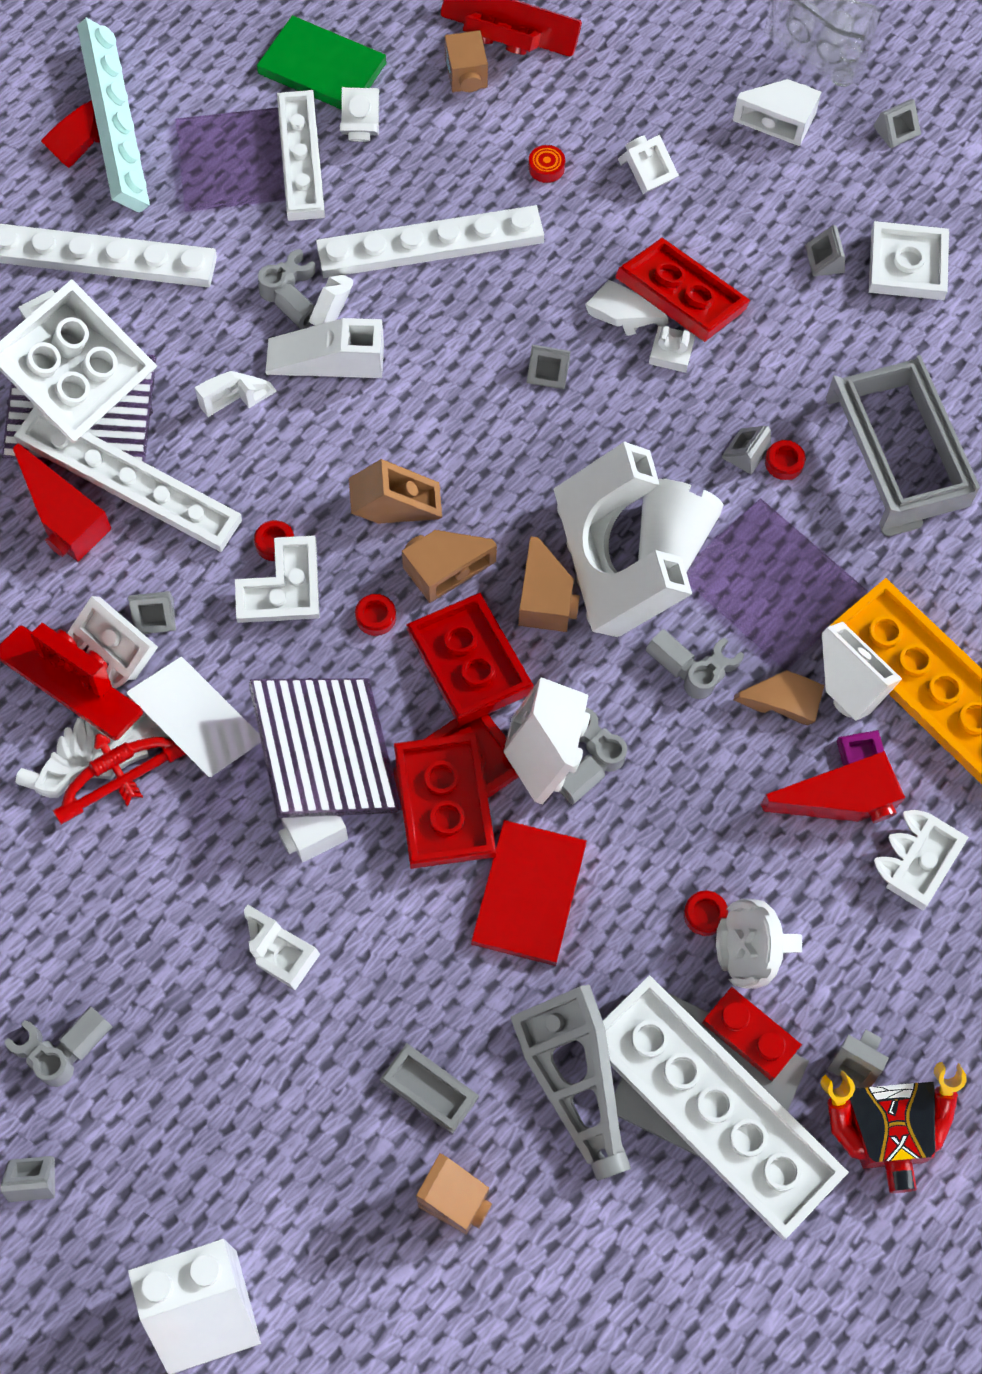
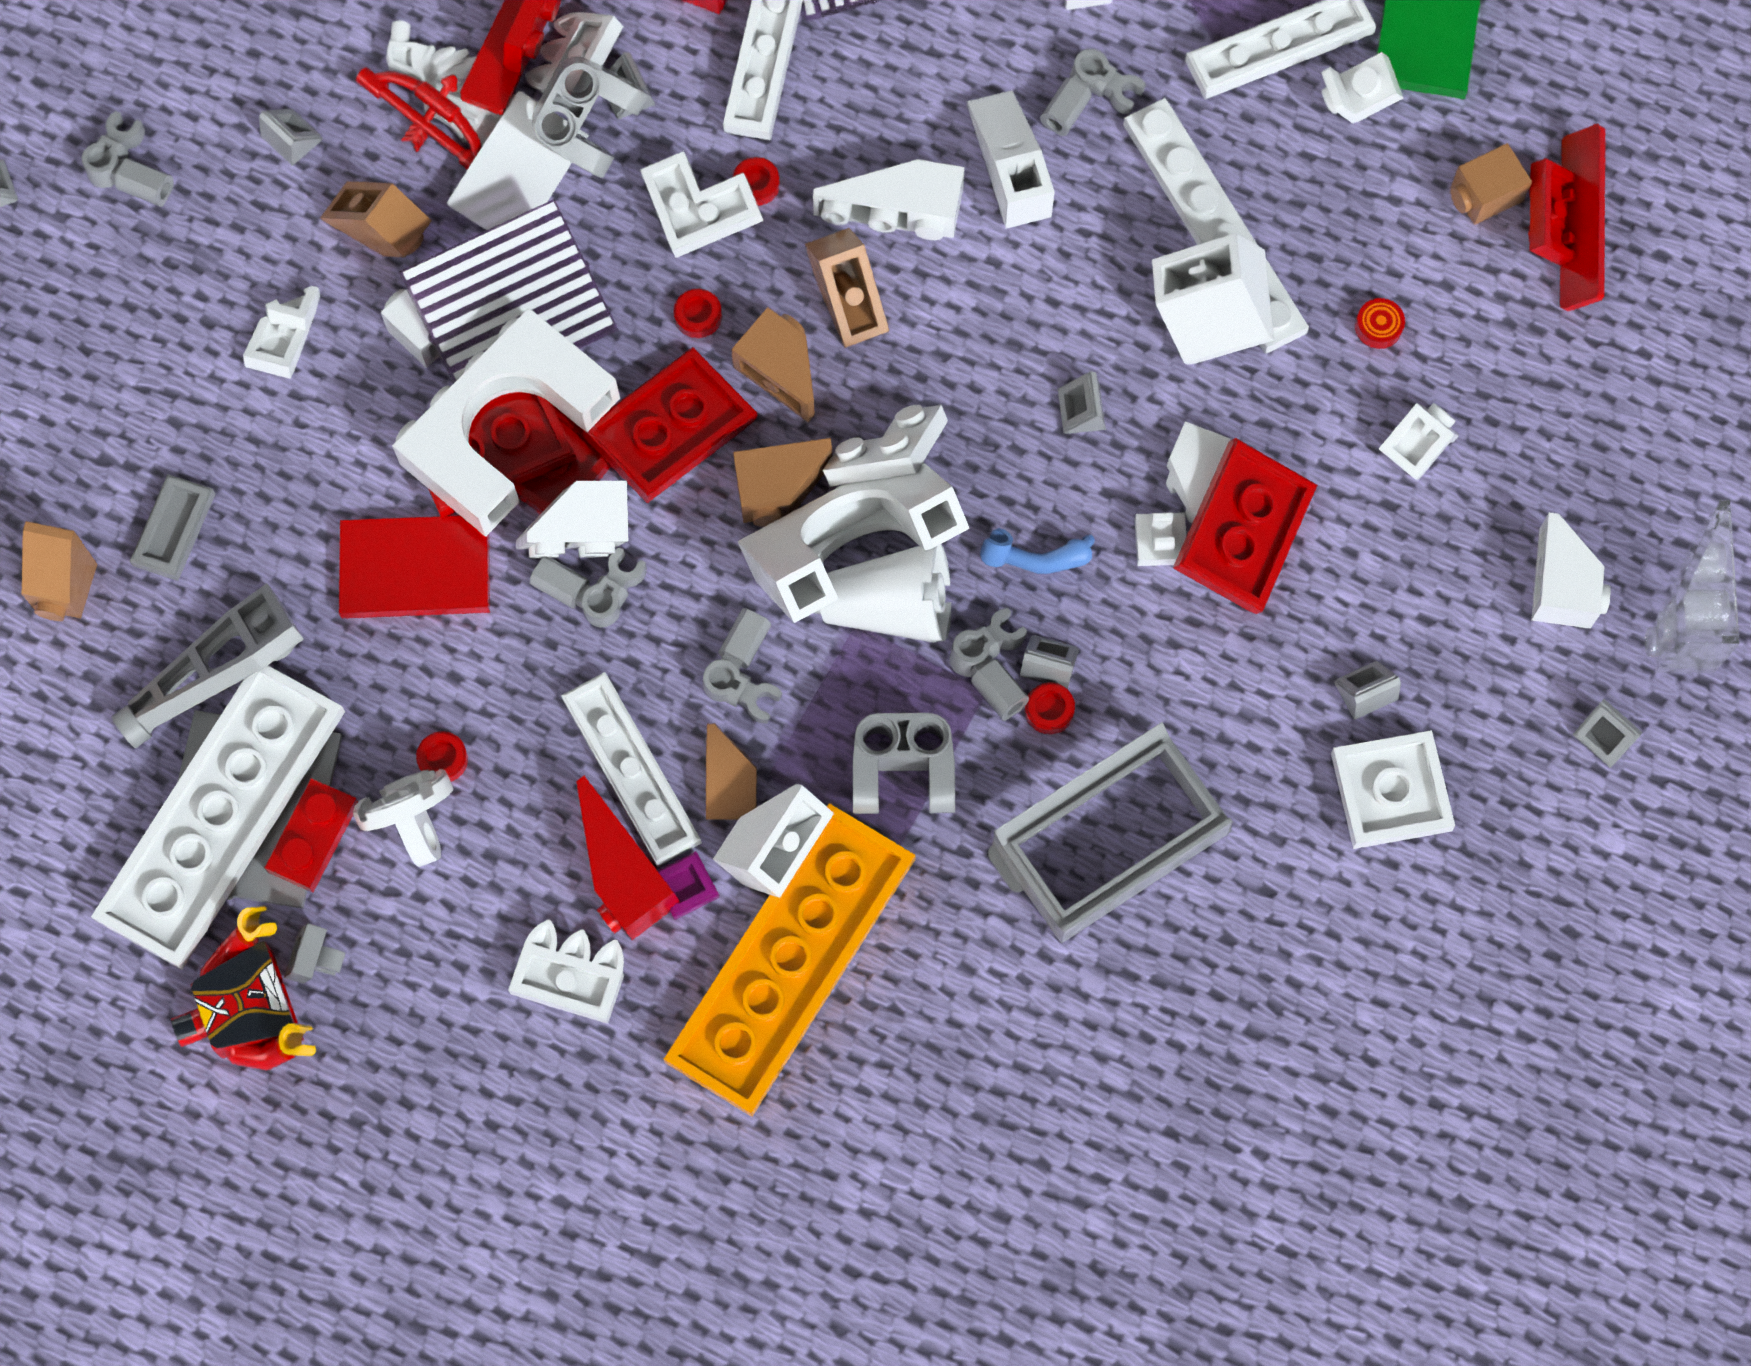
camera: 75 degrees right, 5 degrees up
white slope [195,371,276,417] -> none
white slope [309,275,353,326] -> none
none -> light grey slope [259,109,323,166]
none -> medium nougat slope [320,181,432,258]
none -> white arch [392,308,620,537]
none -> light grey piece [532,56,650,178]
none -> white tile [561,672,702,868]
none -> white slope [813,159,965,240]
none -> white plate [823,405,948,487]
none -> light grey piece [853,713,955,814]
none -> light grey bar [949,608,1029,721]
none -> medium blue piece [980,528,1095,574]
none -> white slope [1152,233,1274,365]

